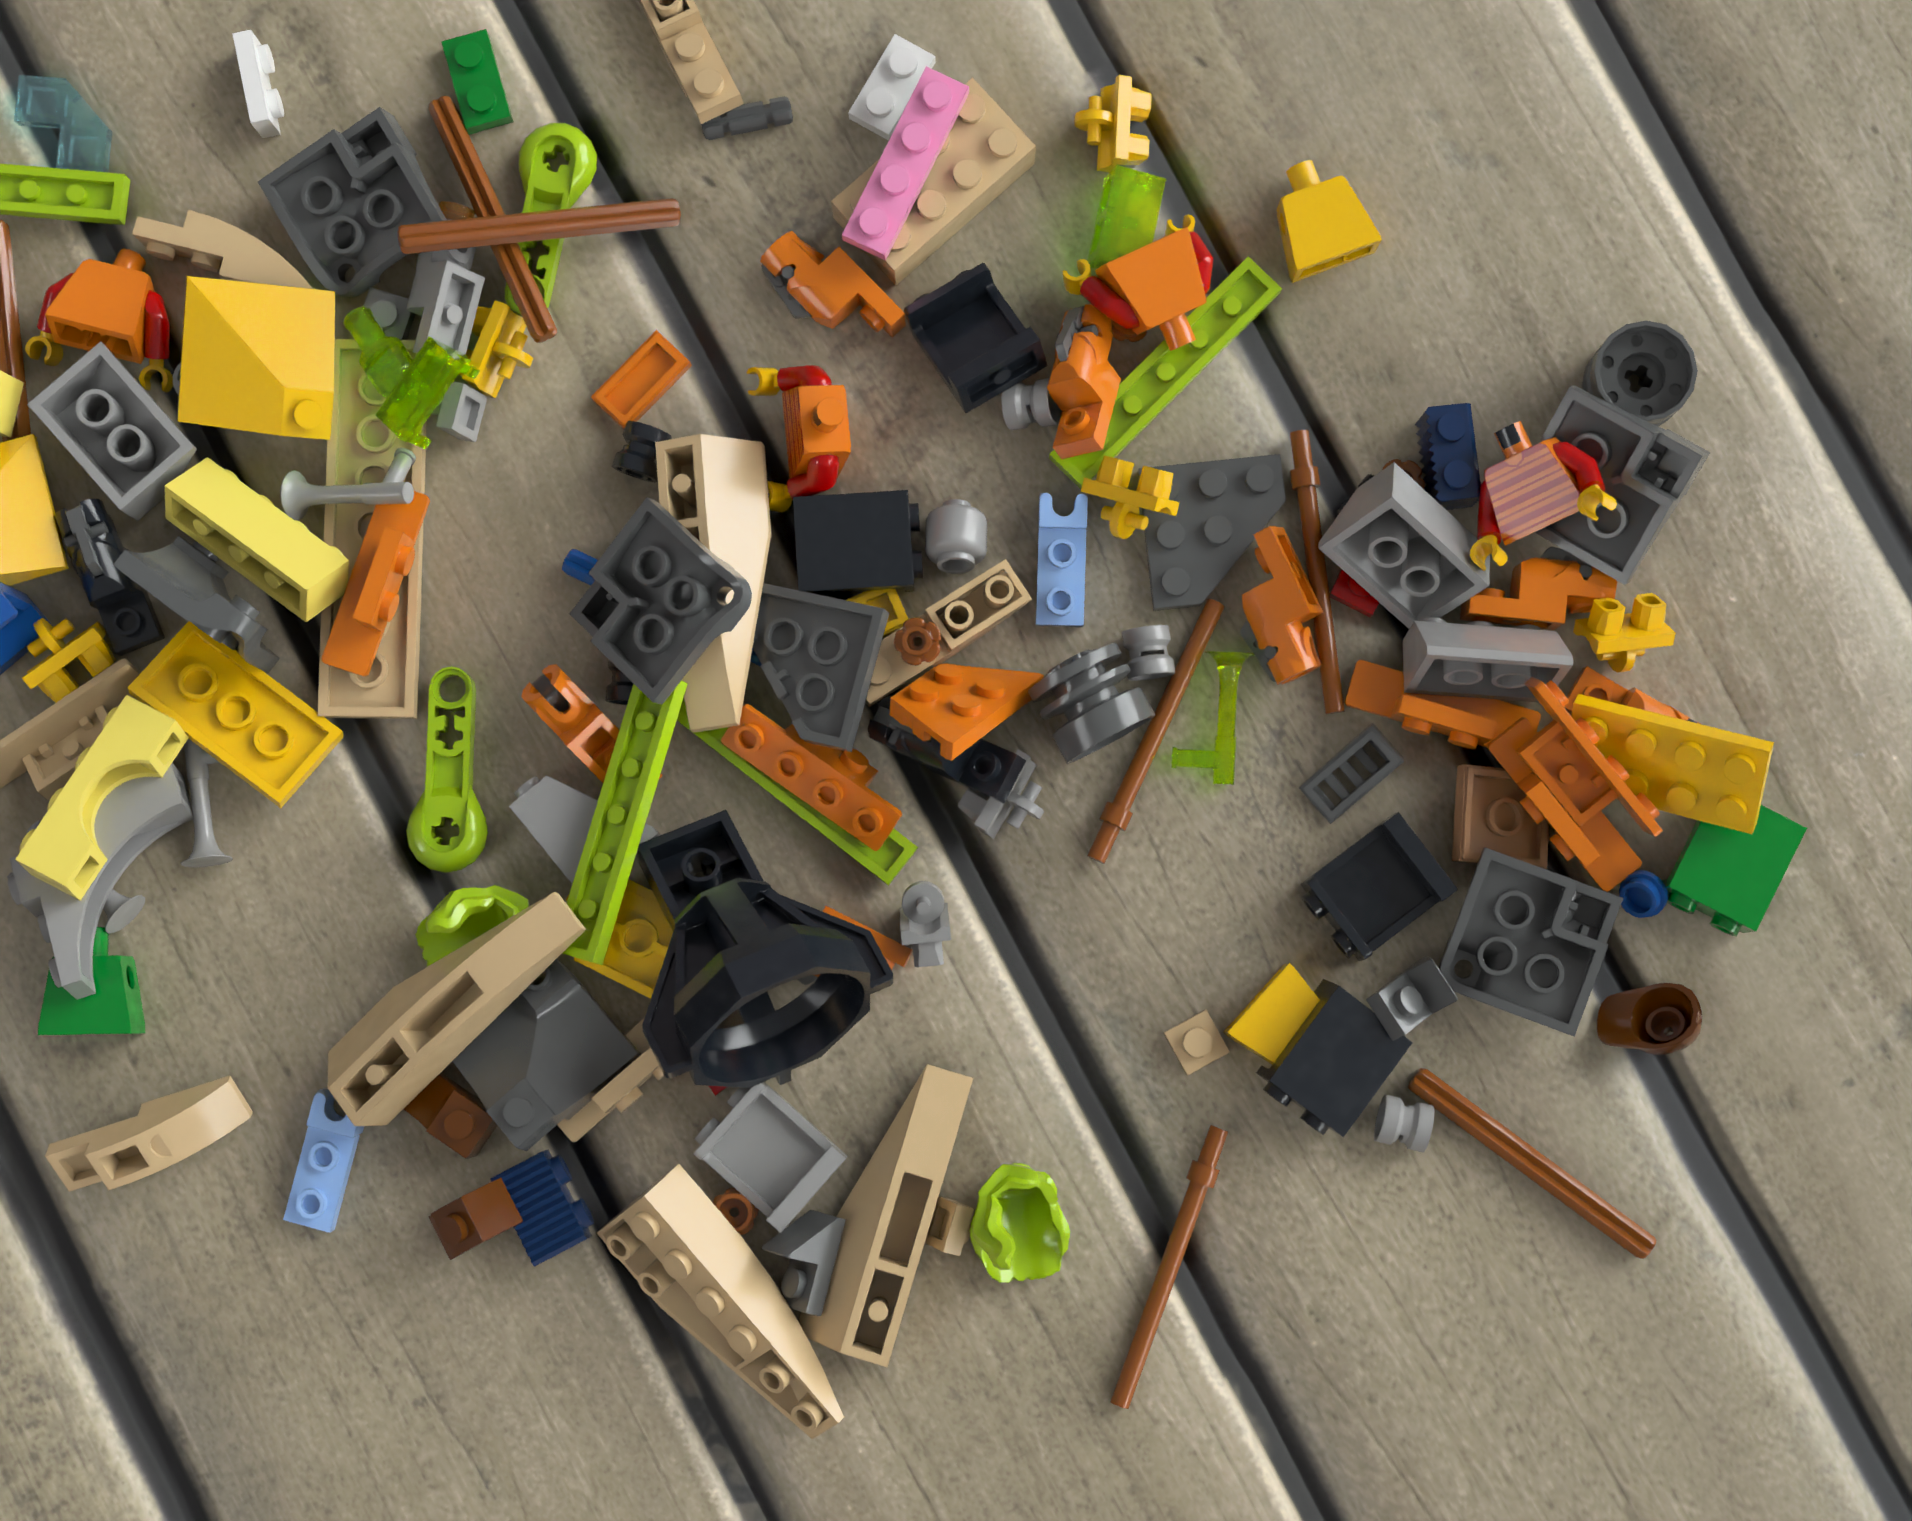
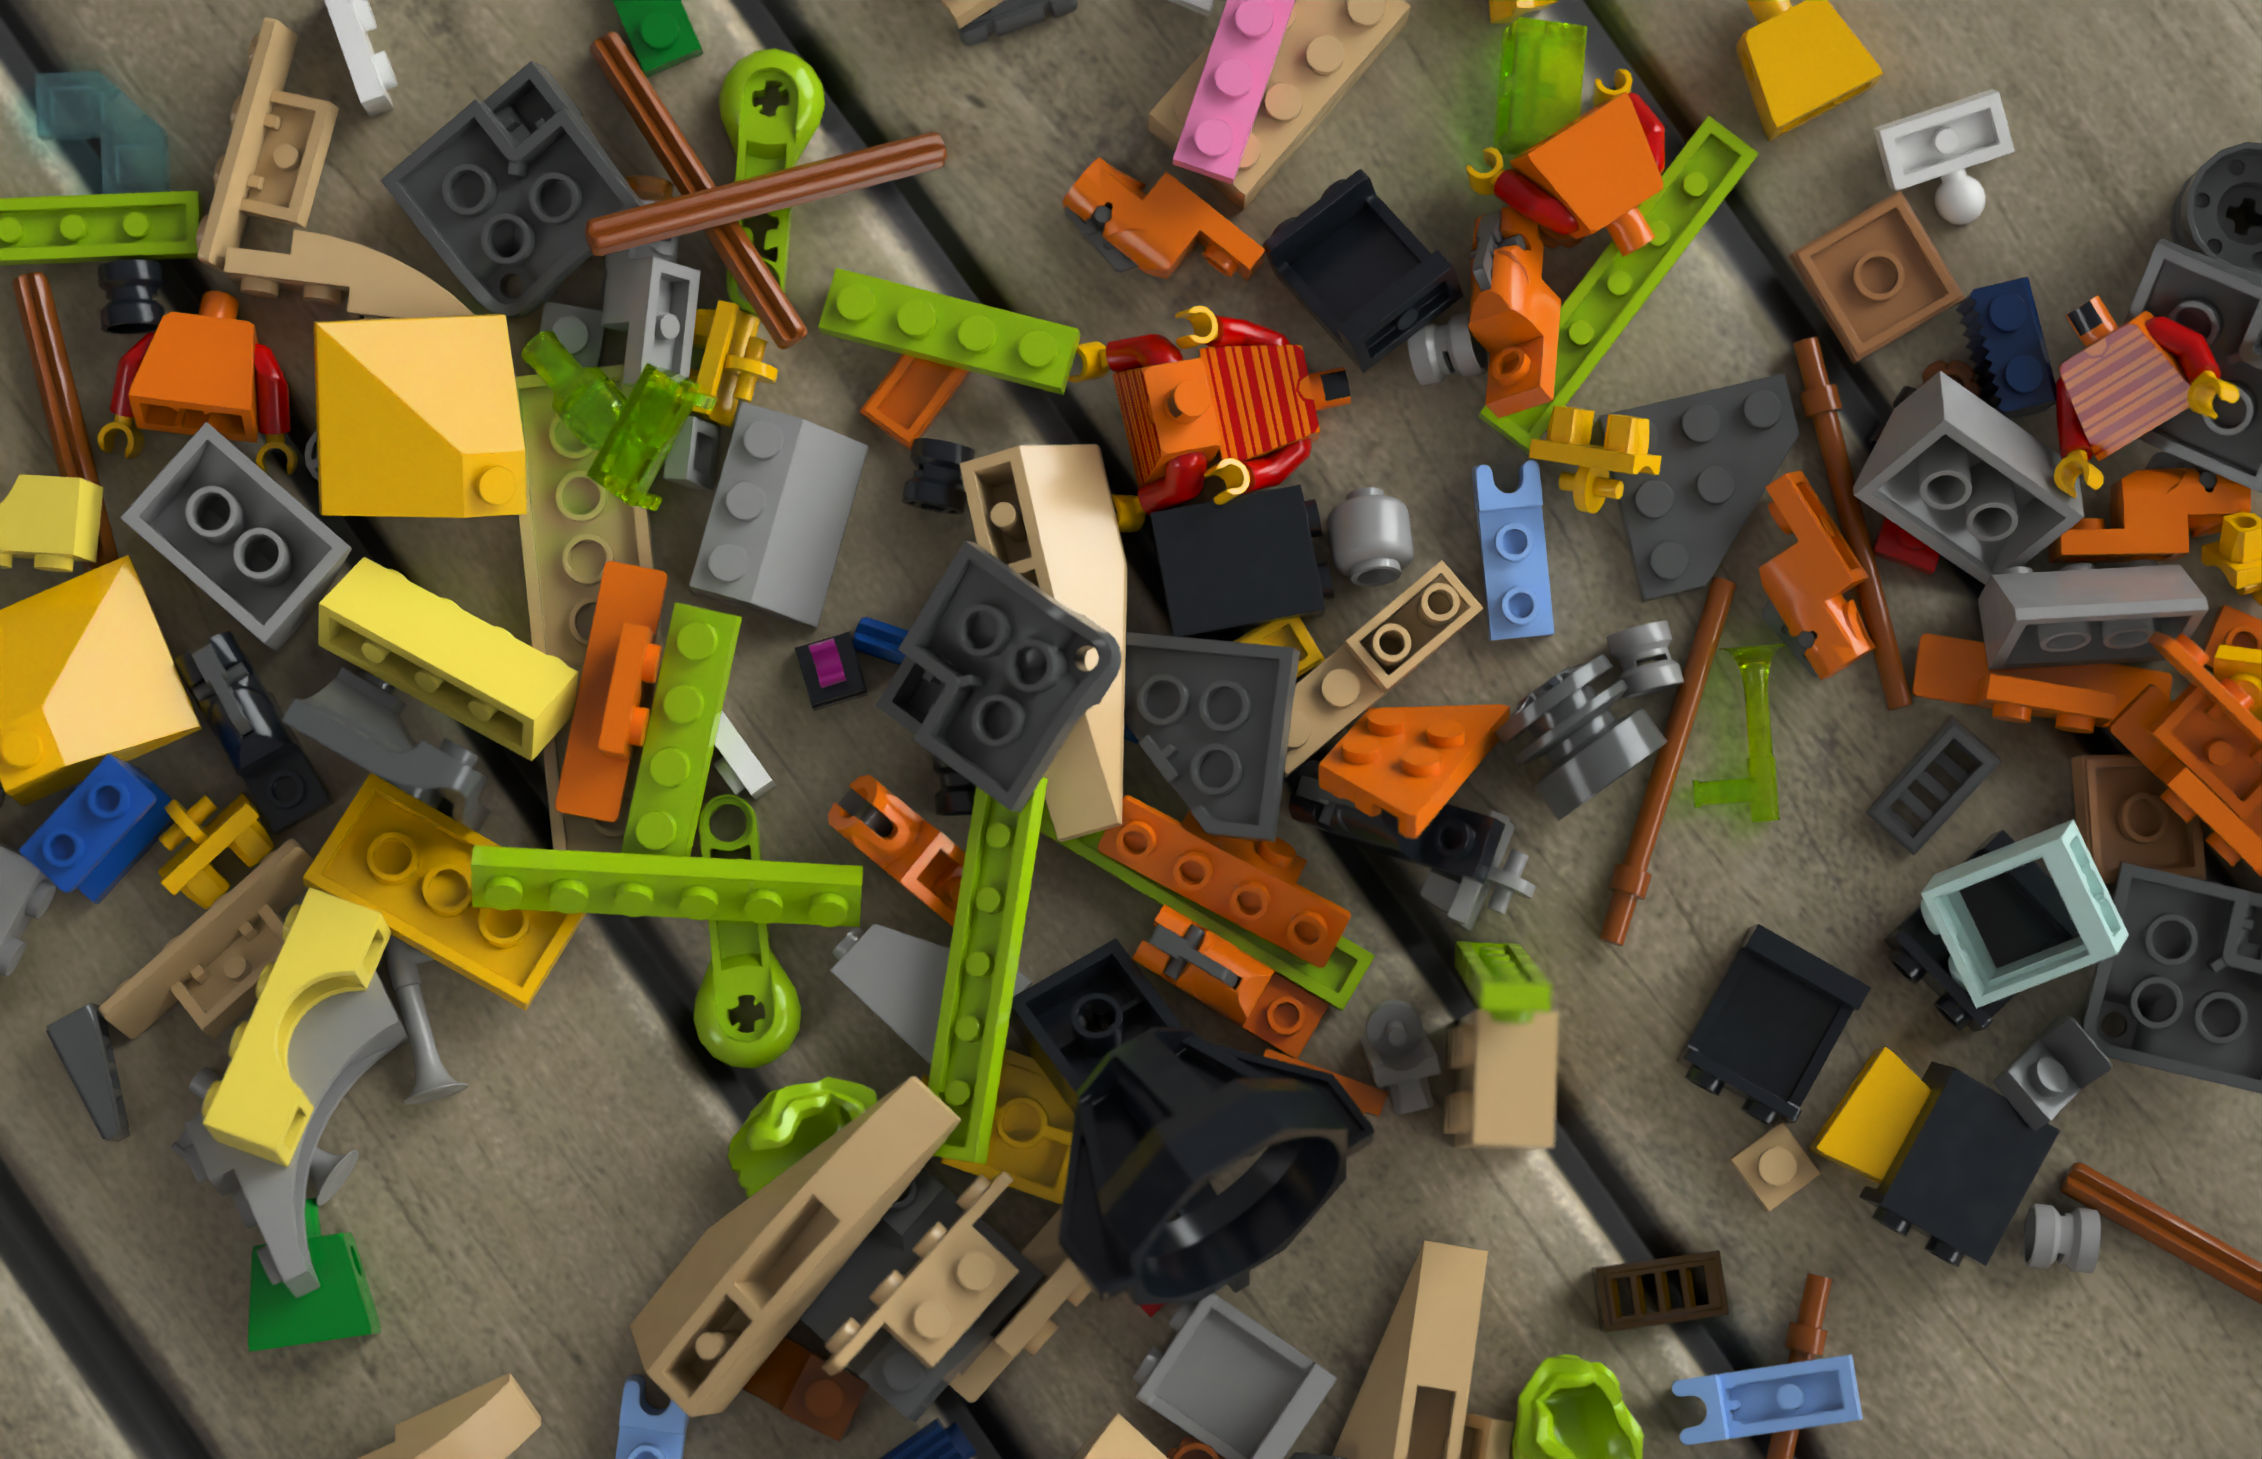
camera: 10 degrees left, 0 degrees up
light grey piece [280,448,416,520] -> none
dark orange plate [894,617,941,666] -> none
none -> black wheel [98,260,165,334]
none -> tan bracket [196,17,339,274]
none -> lime plate [471,845,863,927]
none -> lime plate [621,603,742,857]
none -> light grey slope [689,402,869,629]
none -> white plate [714,711,776,800]
none -> black piece [795,632,869,711]
none -> lime plate [818,268,1081,395]
none -> tan bracket [822,1170,1020,1376]
none -> orange plate [1132,904,1329,1059]
none -> torso [1175,306,1351,505]
none -> tan brick [1443,1009,1558,1150]
none -> lime plate [1454,941,1551,1023]
none -> dark brown slope [1591,1250,1729,1333]
none -> light blue plate [1672,1354,1863,1445]
none -> black panel [1676,924,1871,1128]
none -> medium nougat plate [1789,191,1965,365]
none -> white plate [1873,89,2015,225]
none -> light aqua window [1920,819,2129,1008]

